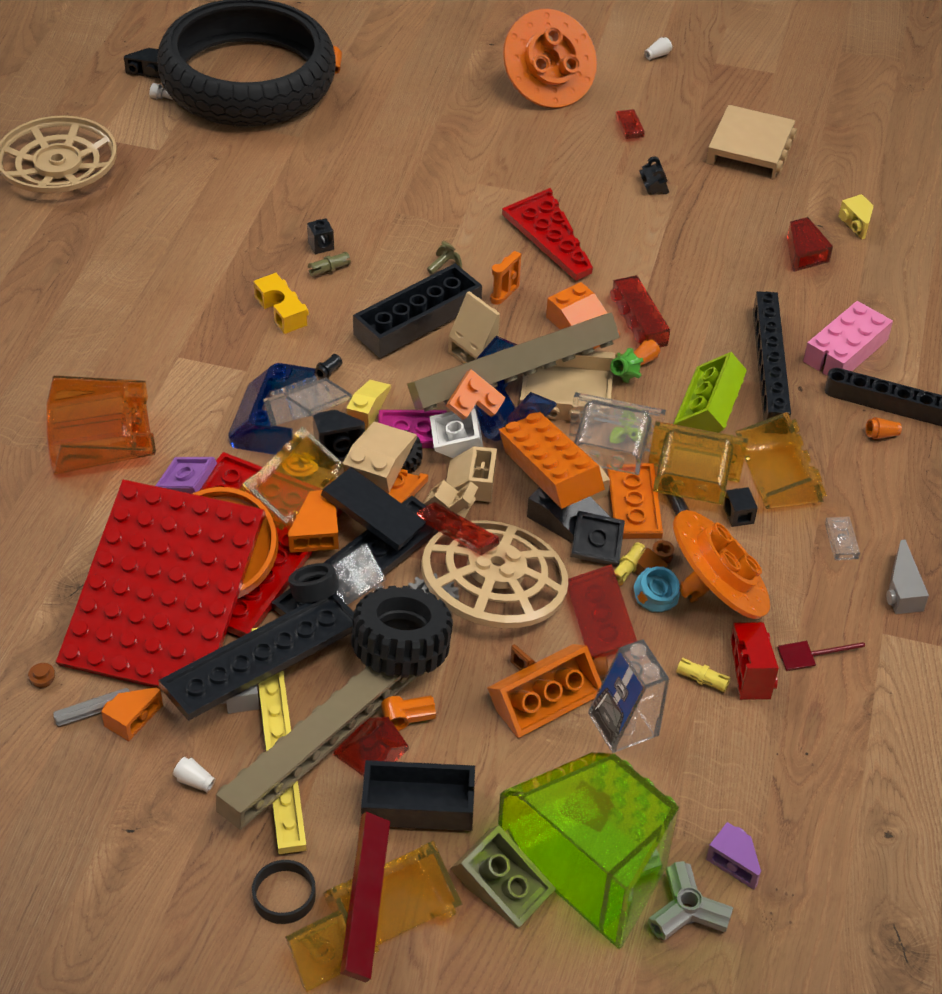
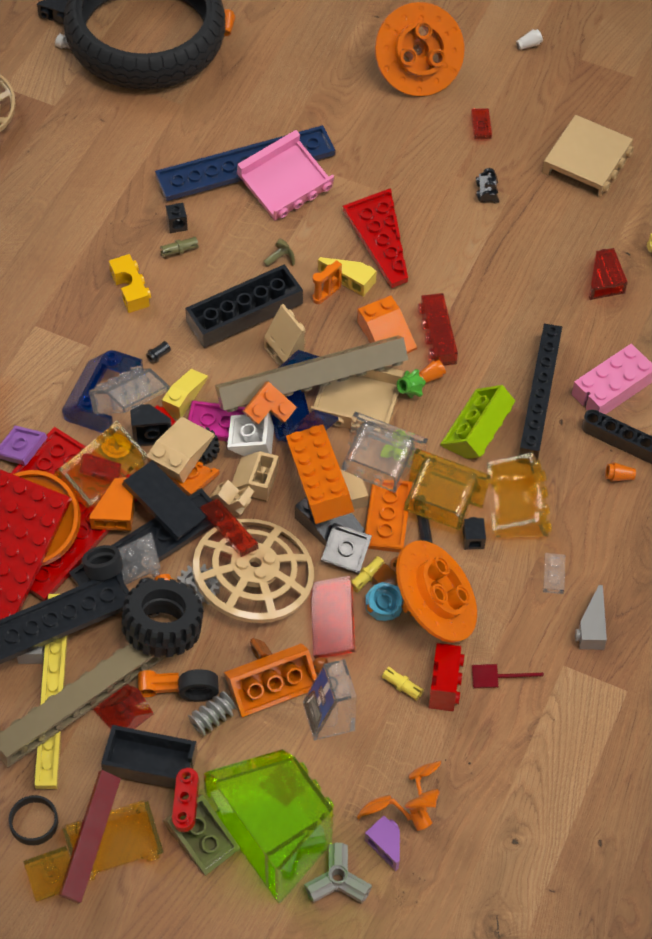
camera: 10 degrees right, 10 degrees up
none -> clear red plate [79,453,121,482]
none -> dark blue plate [155,125,336,201]
none -> red plate [172,768,200,832]
none -> black tyre [178,669,219,702]
none -> light grey piece [188,691,236,736]
none -> bright pink panel [237,130,334,221]
none -> light yellow slope [318,257,377,297]
none -> orange plant [357,761,442,831]

